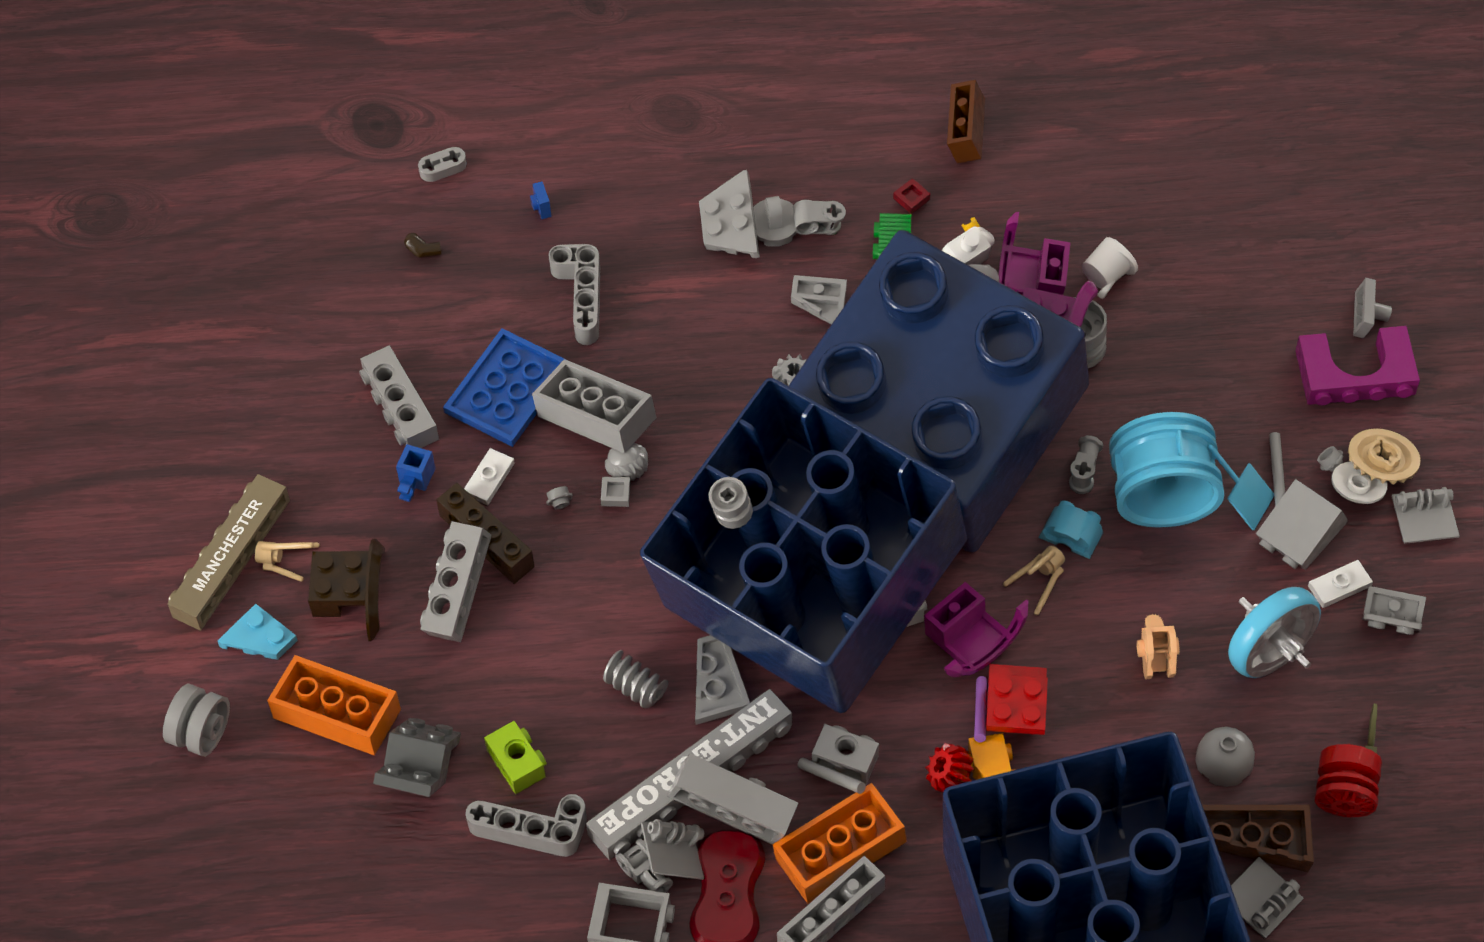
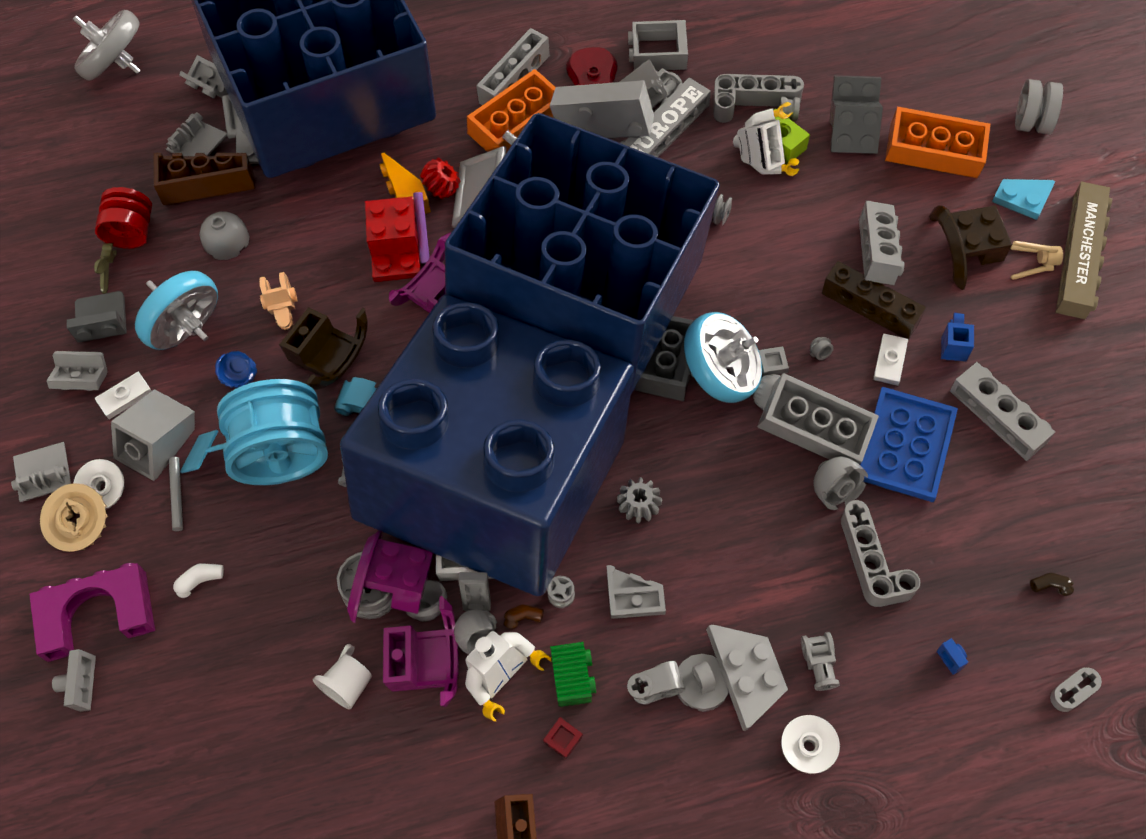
camera: 170 degrees right, 5 degrees up
light grey wheel [709,477,753,529] -> none
tan plant [1003,546,1065,616] -> none
light grey plate [1317,446,1343,472] -> none
none -> dark grey bracket [67,291,127,343]
none -> white arm [173,563,224,598]
none -> blue hair [215,351,257,388]
none -> dark brown piece [279,307,368,390]
none -> light grey piece [452,146,506,228]
none -> flat silver wheel [684,312,762,403]
none -> white torso [733,102,799,176]
none -> light grey wheel [779,96,800,121]
none -> white dish [781,715,840,774]
none -> light grey connector [801,632,840,691]
none -> light grey cylinder [813,456,868,510]

